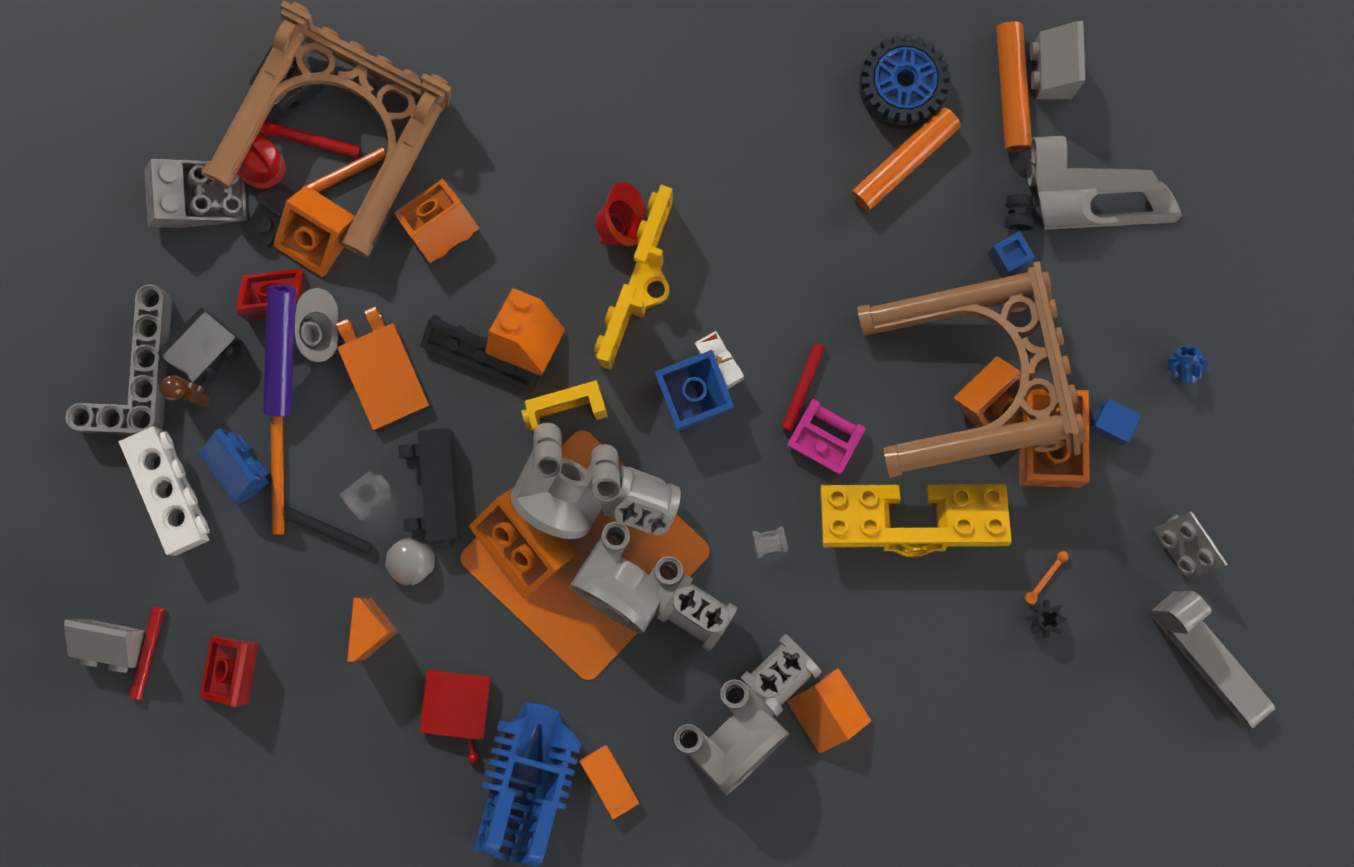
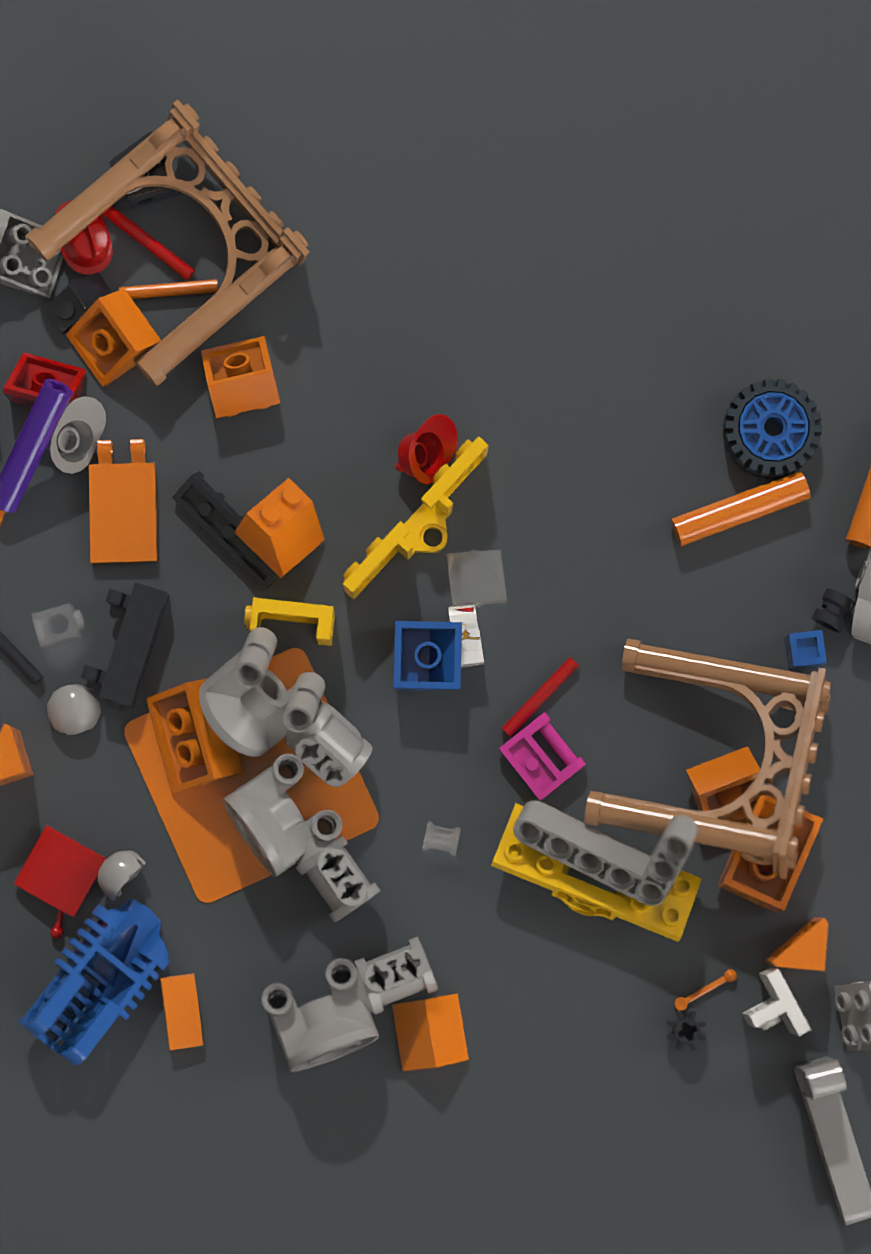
camera: 15 degrees right, 0 degrees up
blue panel [1089,399,1141,445] -> none
none -> light grey hair [97,850,145,901]
none -> clear piece [447,549,507,608]
none -> light grey beam [513,801,698,906]
none -> white bracket [742,967,811,1036]
none -> orange slope [764,917,828,971]

